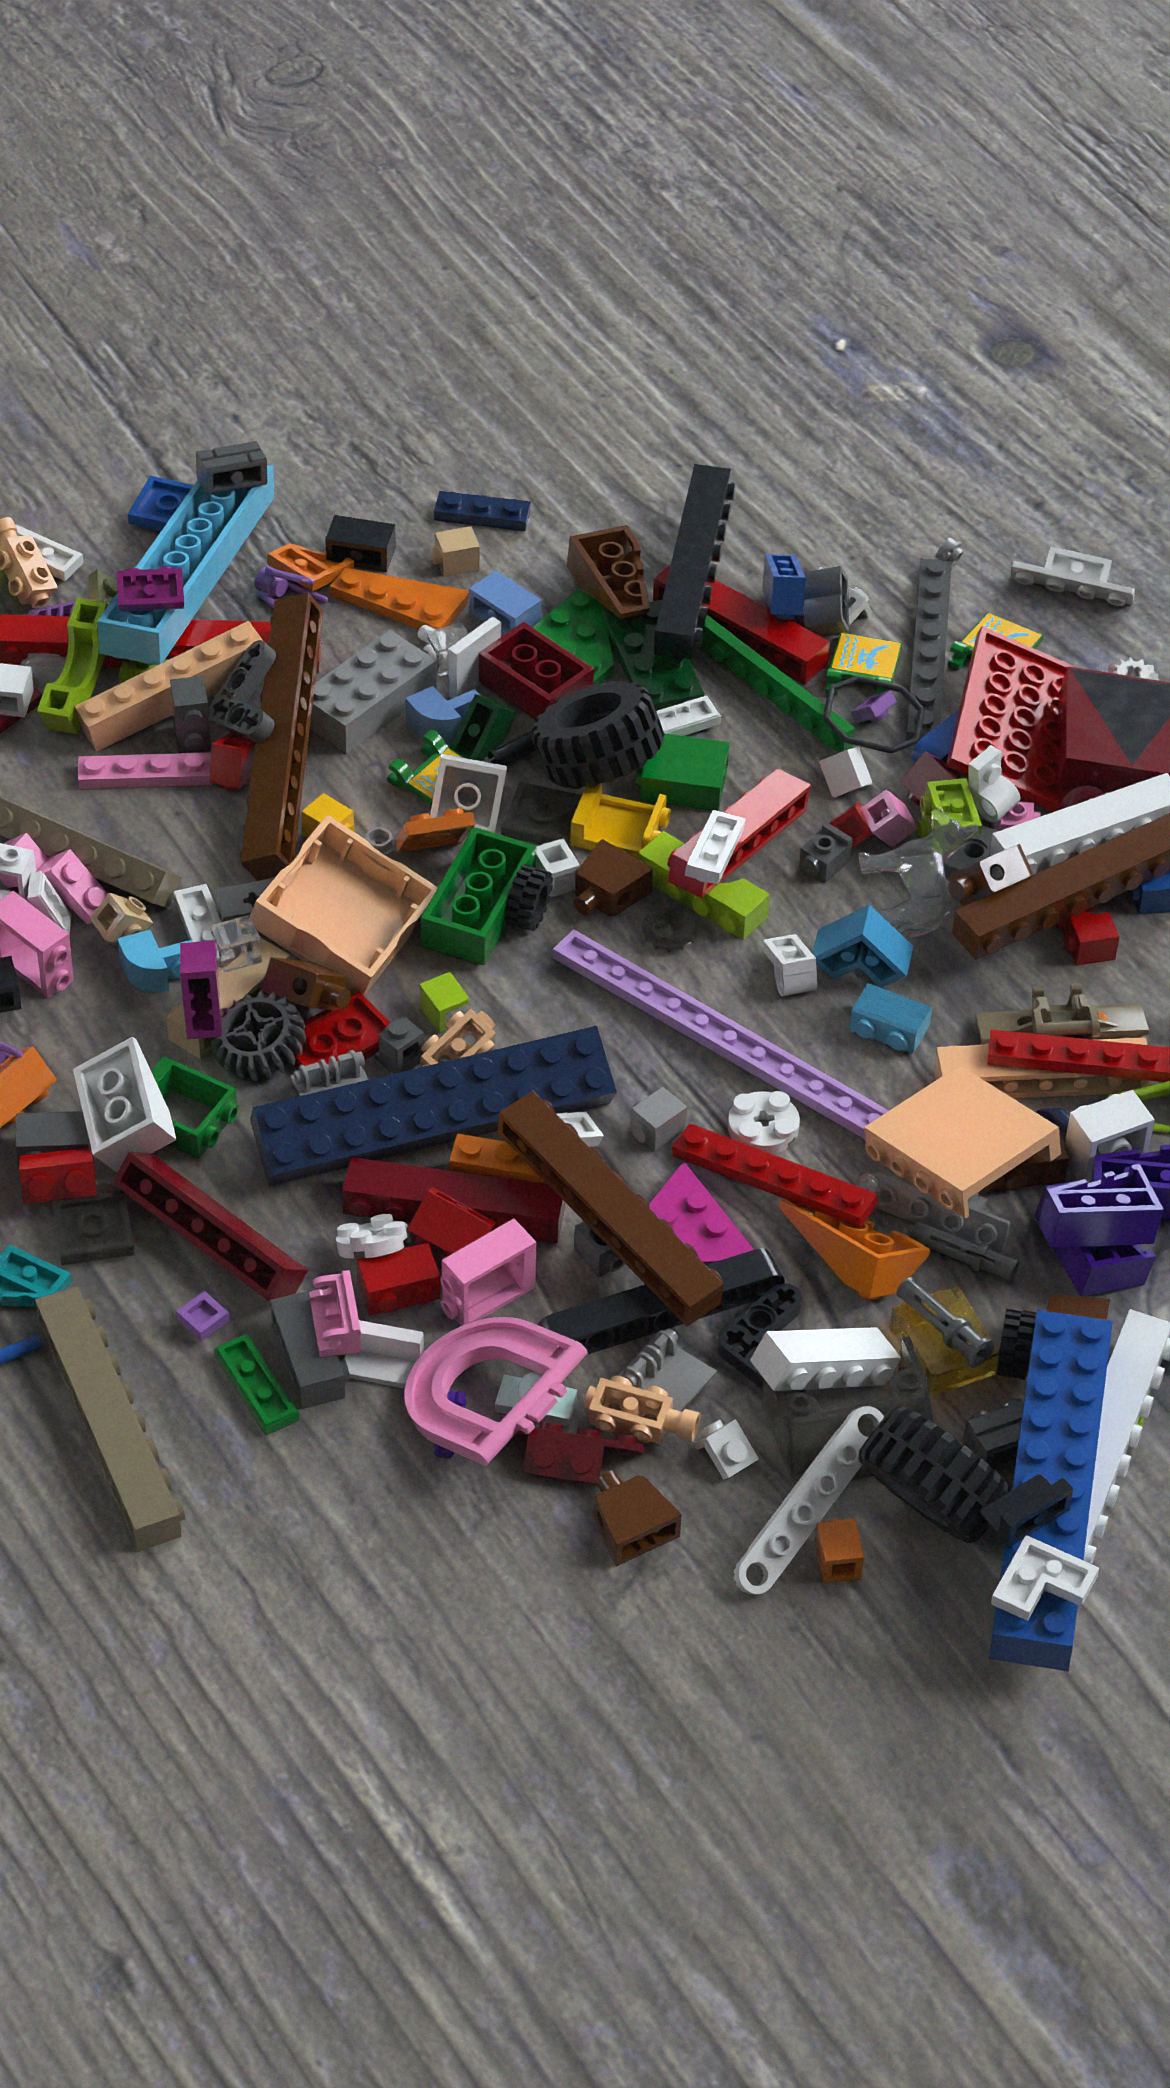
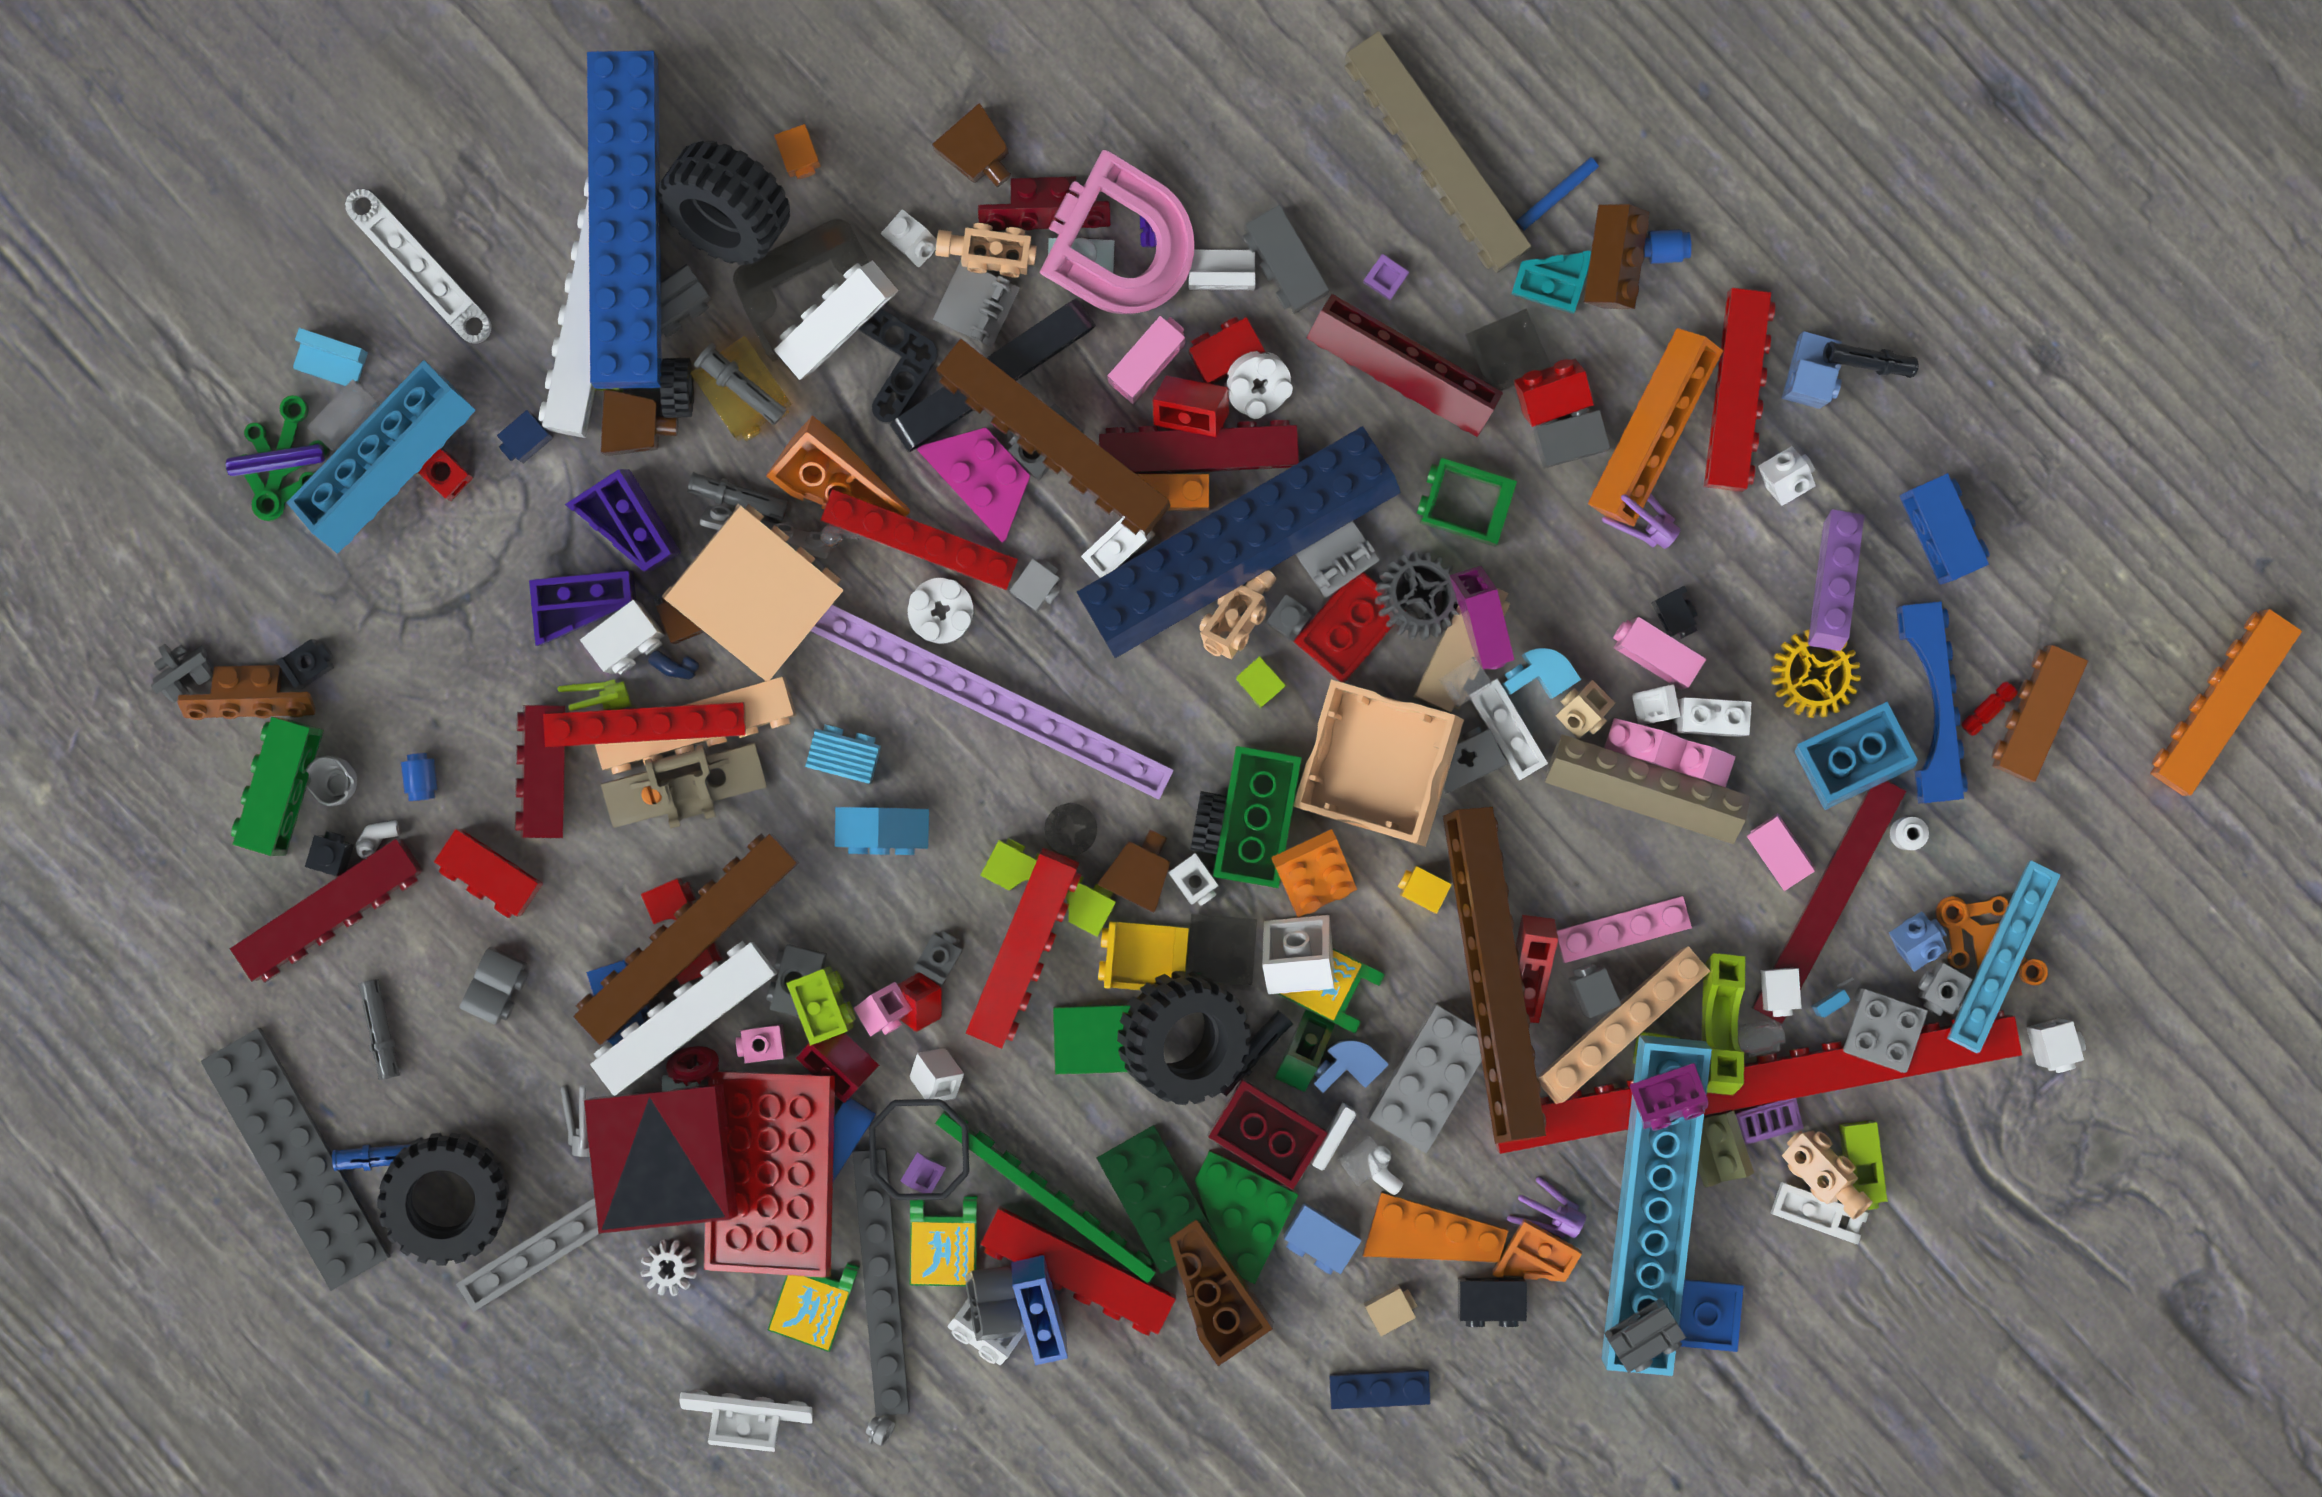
camera: 175 degrees right, 40 degrees up
white slope [73,1036,176,1172] -> none
dark grey beam [208,640,276,743] -> none
green tile [214,1333,299,1436] -> none
reddish brown torso [261,957,351,1011] -> none
bright pink hinge [309,1270,361,1357] -> none
light grey plate [364,827,396,856] -> none
black brick [654,464,736,660] -> none
white plate [656,696,721,736] -> none
white plate [685,810,746,885] -> none
white plate [733,1406,884,1595] -> none
white plate [763,934,817,996] -> none
clear animal [858,808,979,941] -> none
reddish brown torso [948,844,1034,906] -> none
white plate [969,745,1020,822] -> none
black panel [980,1474,1073,1548] -> none
white plate [991,1535,1099,1621] -> none
dark purple wedge [1039,1164,1164,1248] -> none

